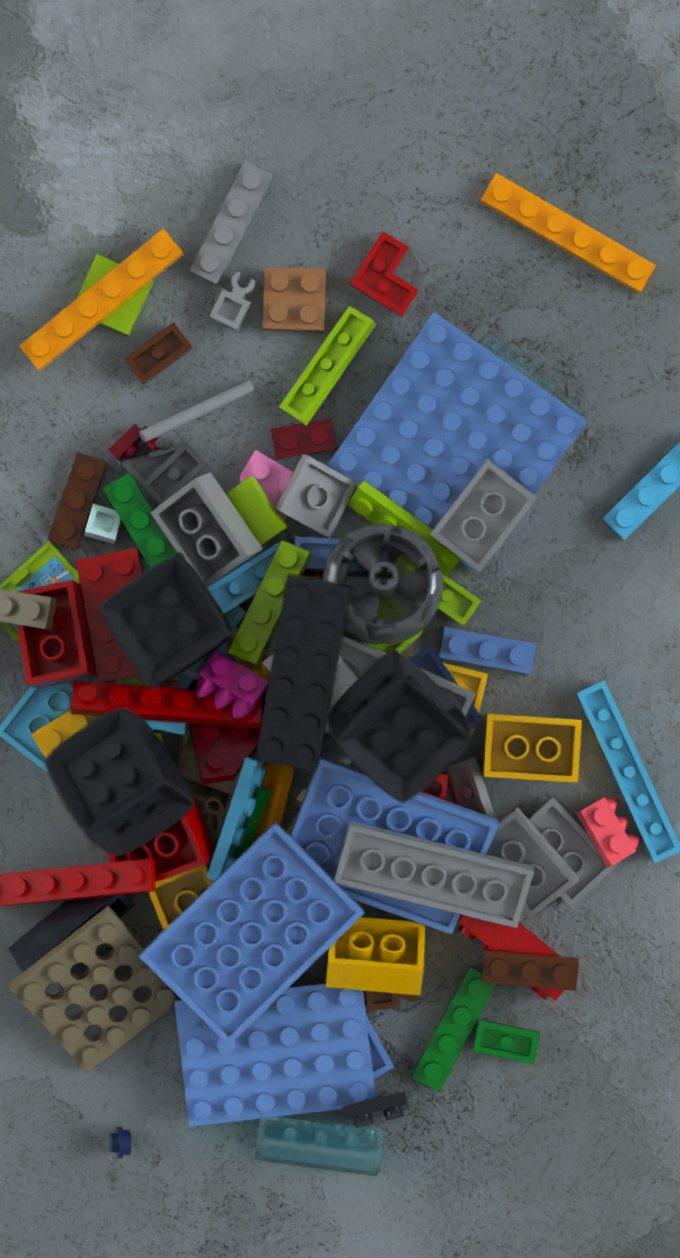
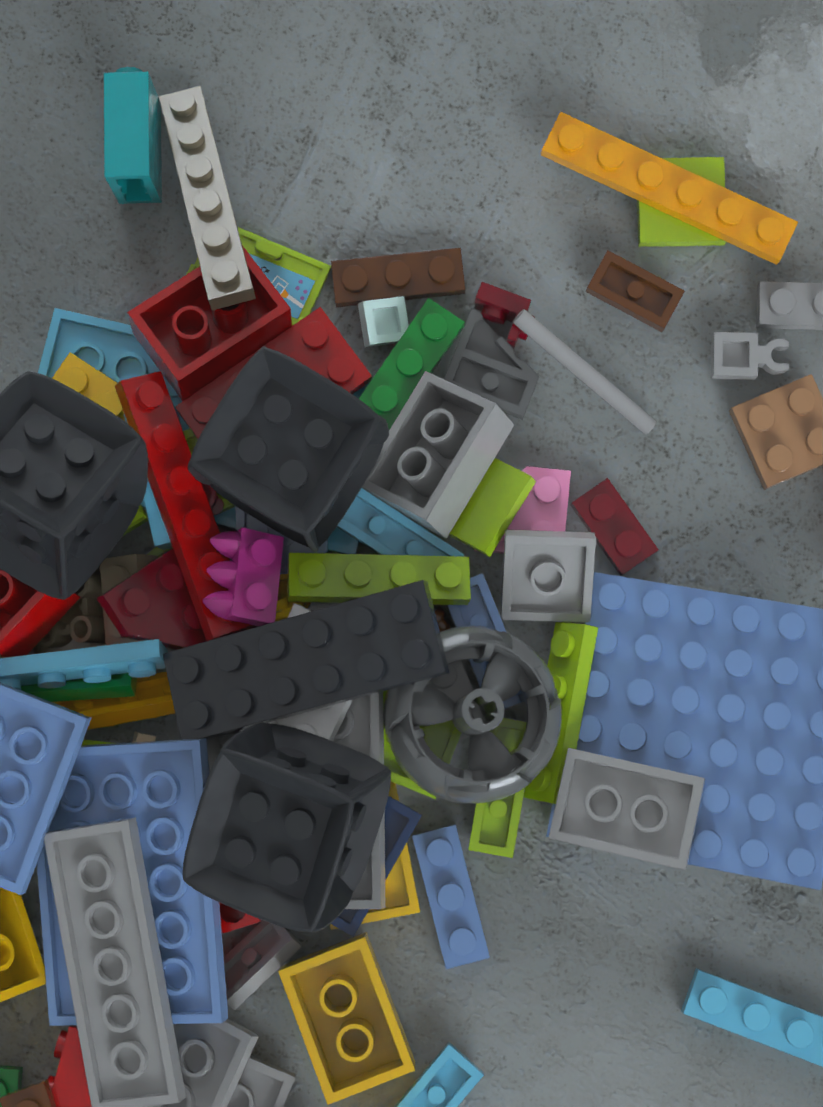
camera: 70 degrees right, 5 degrees down
lime plate [279,306,377,426] -> none

